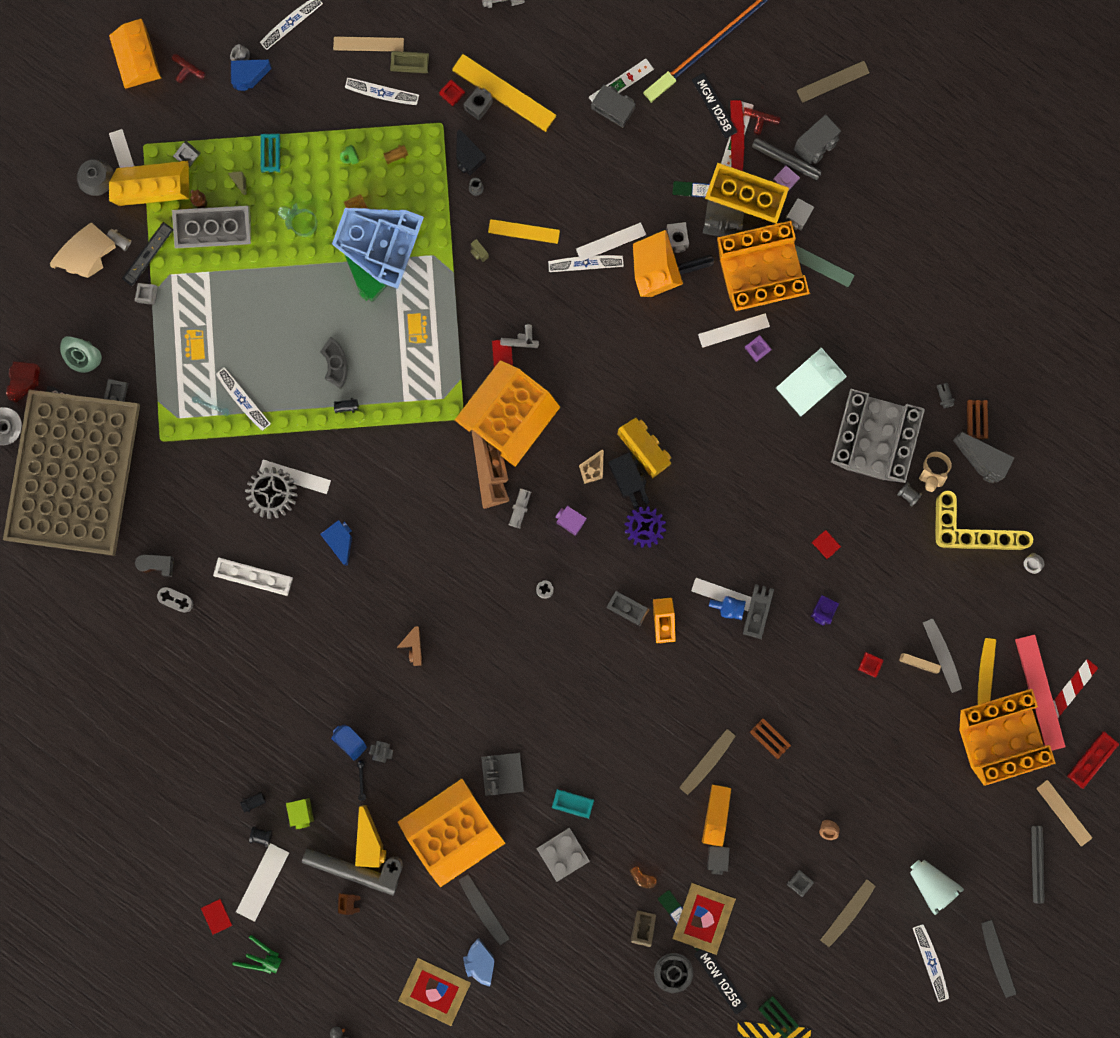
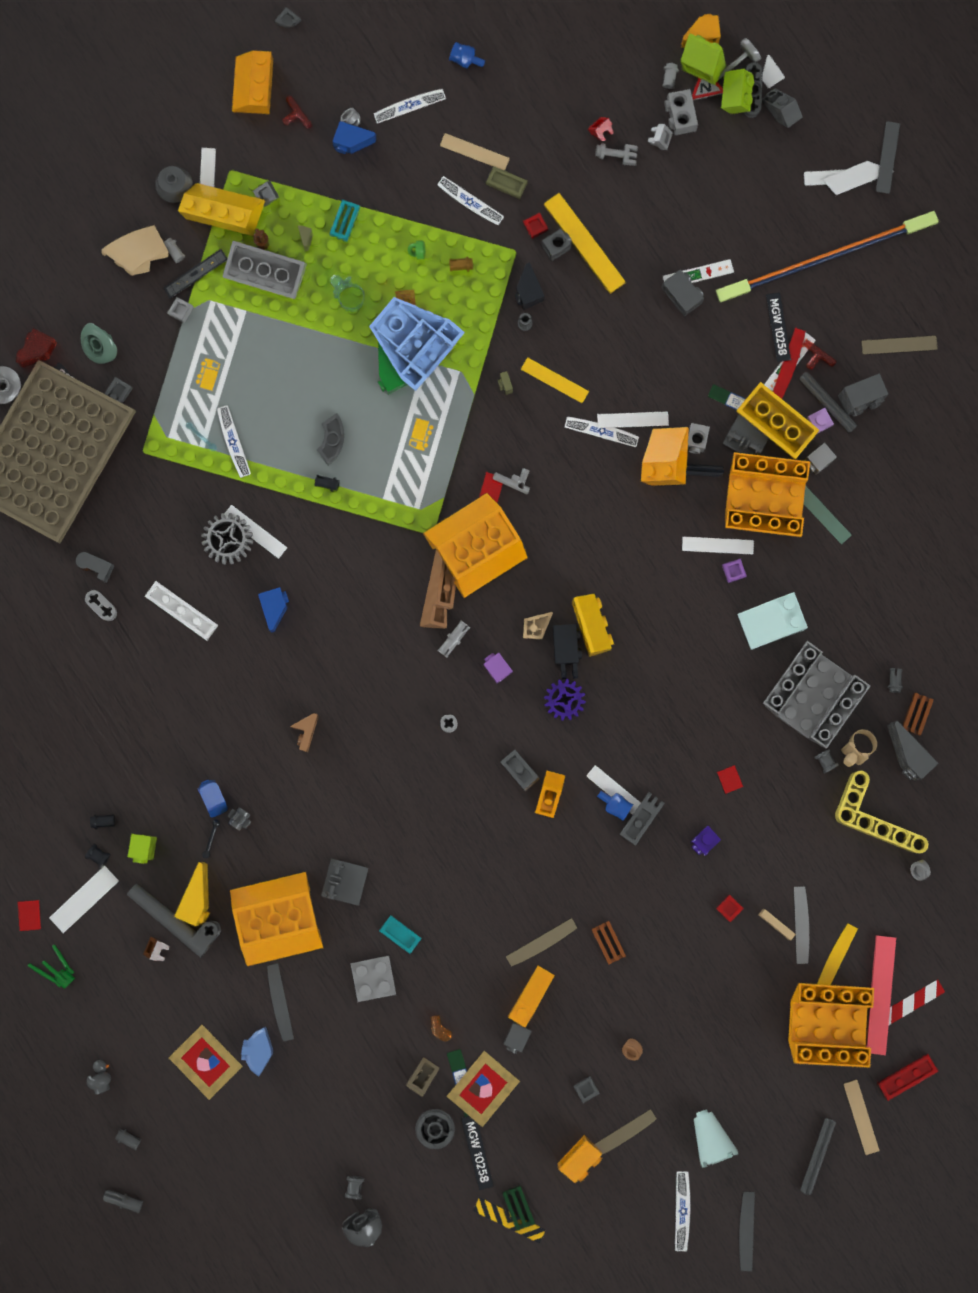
camera: 20 degrees right, 0 degrees up
none -> light orange slope [557,1135,602,1183]

